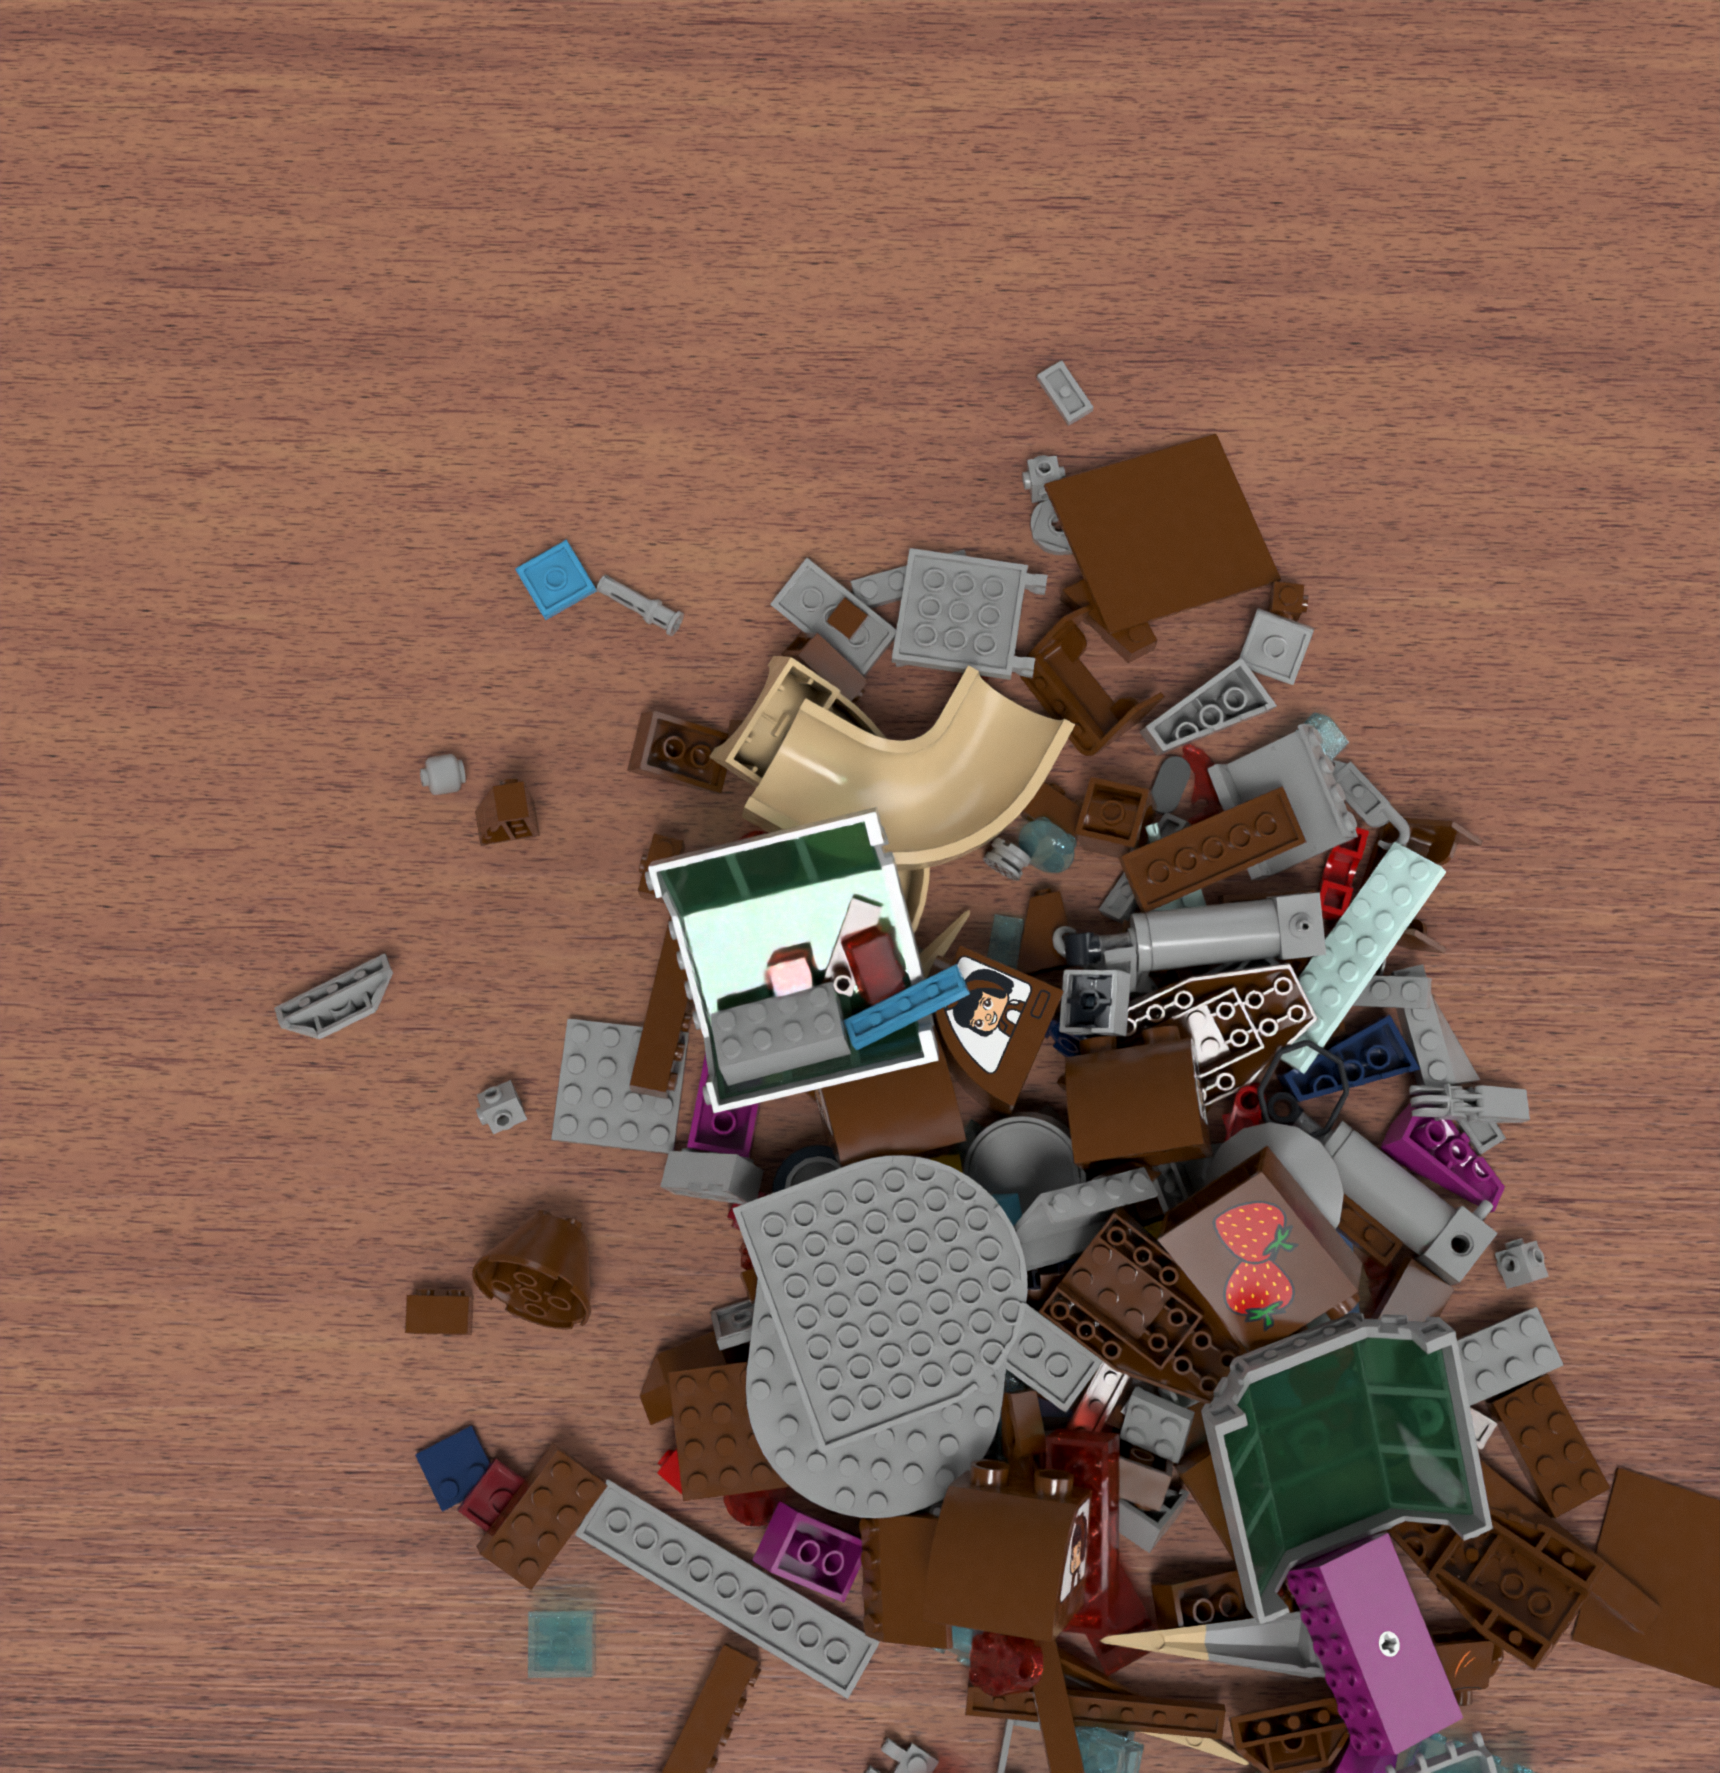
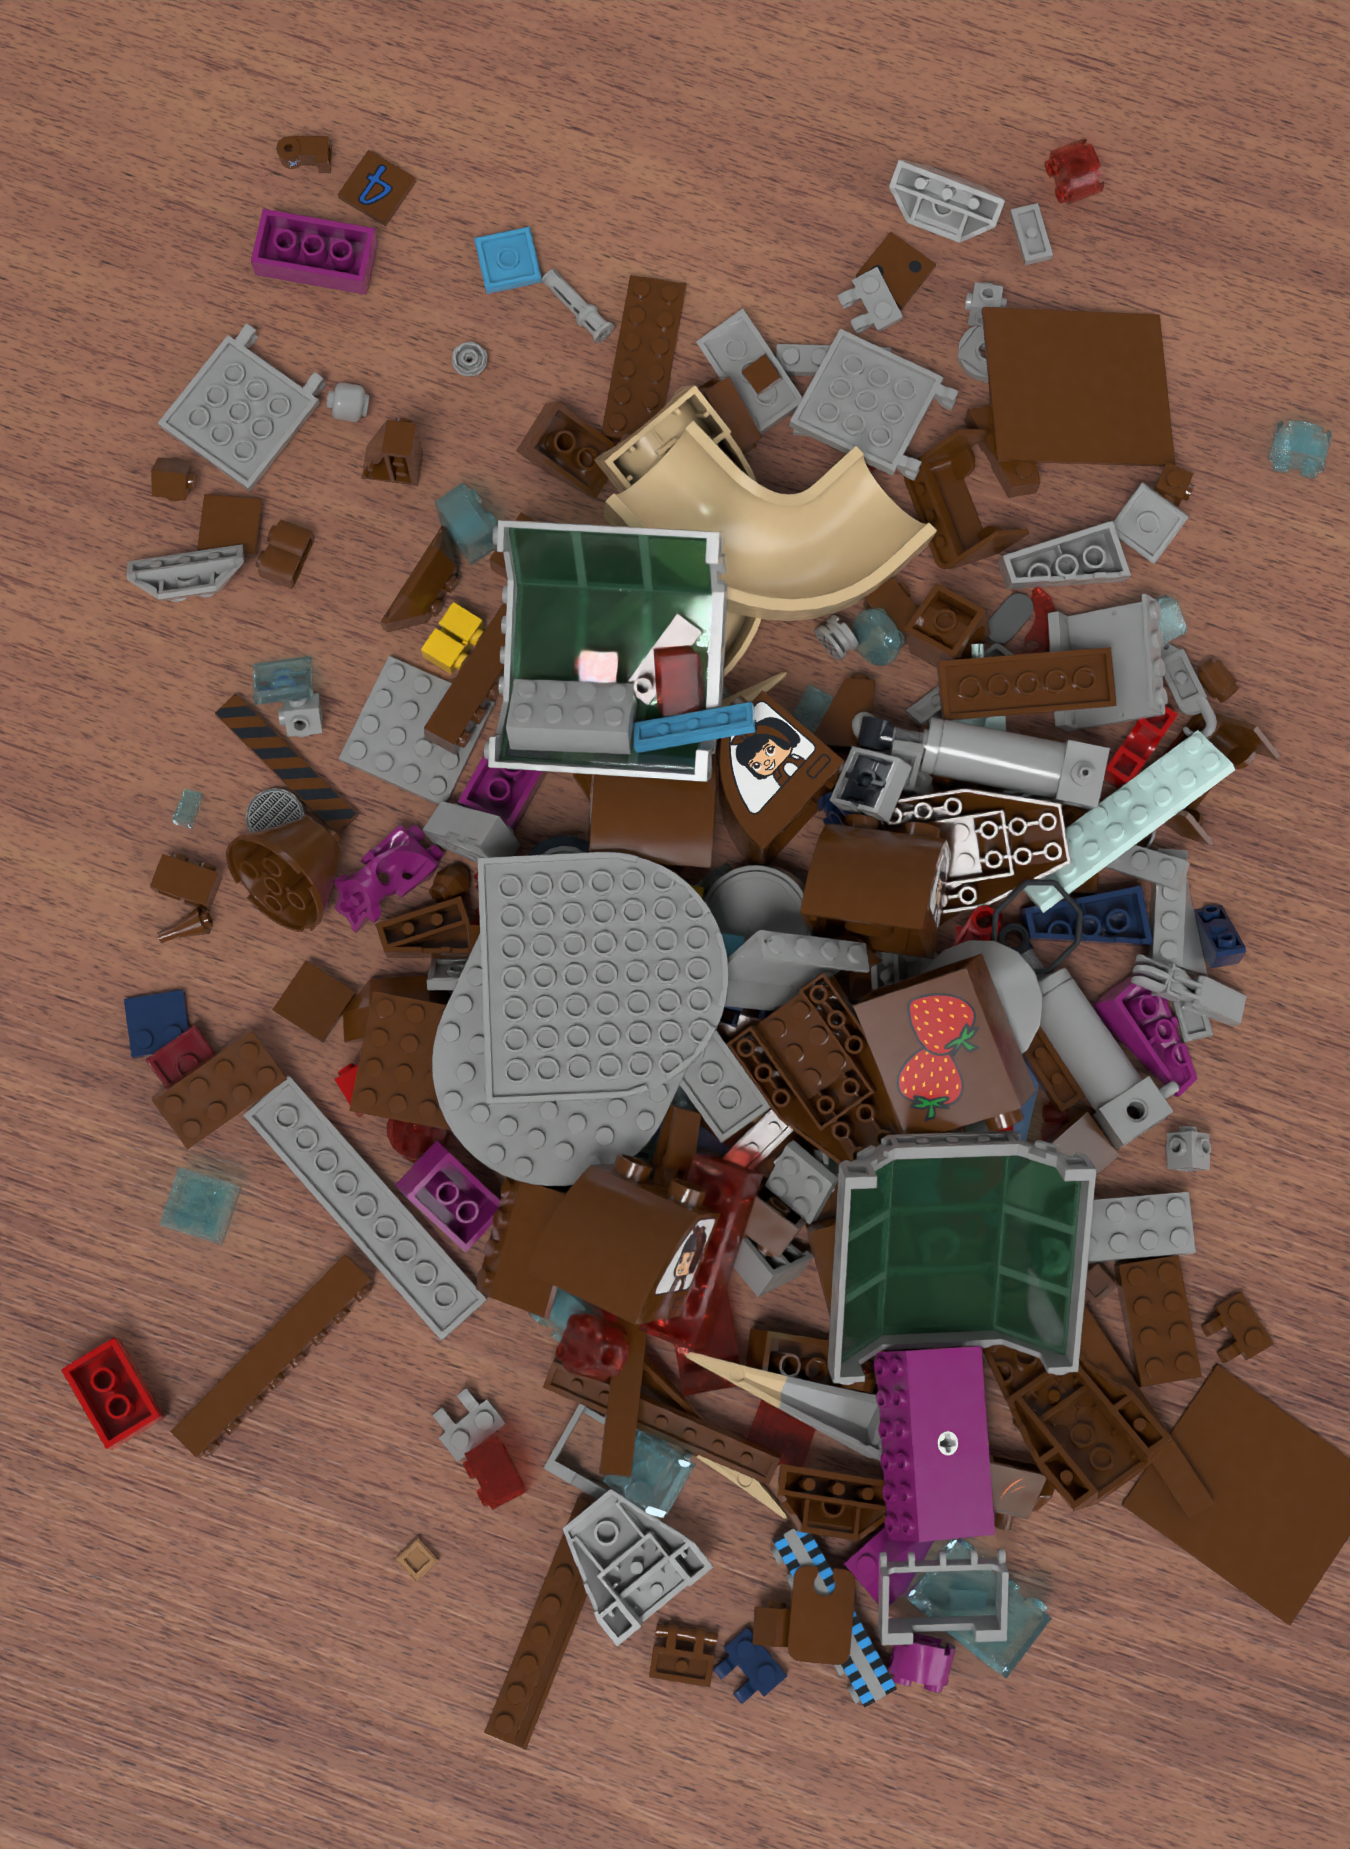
camera: 15 degrees right, 0 degrees up
none -> reddish brown brick [151,458,197,501]
none -> reddish brown cone [157,907,213,943]
none -> light grey plate [158,323,326,492]
none -> clear light blue piece [172,789,203,829]
none -> reddish brown tile [197,494,263,557]
none -> tile [215,693,358,835]
none -> tile [245,788,304,833]
none -> magenta brick [251,209,378,295]
none -> clear light blue tile [253,656,313,705]
none -> reddish brown brick [256,519,315,589]
none -> reddish brown tile [272,961,356,1043]
none -> reddish brown leg [276,136,332,173]
none -> magenta hips [334,825,444,933]
none -> reddish brown tile [338,150,417,226]
none -> reddish brown wedge [375,896,470,958]
none -> reddish brown wedge [380,525,459,632]
none -> yellow piece [421,602,484,675]
none -> reddish brown rock [429,865,470,903]
none -> clear light blue brick [434,483,498,565]
none -> light grey plate [452,342,487,377]
none -> reddish brown plate [601,275,686,442]
none -> clear red tile [747,1399,816,1467]
none -> light grey plate [838,267,903,335]
none -> reddish brown tile [856,232,936,310]
none -> light grey wedge [889,159,1006,243]
none -> clear red brick [1044,138,1104,204]
none -> dark blue slope [1194,905,1246,969]
none -> reddish brown brick [1197,659,1239,703]
none -> reddish brown plate [1201,1292,1274,1363]
none -> clear light blue brick [1268,421,1333,479]

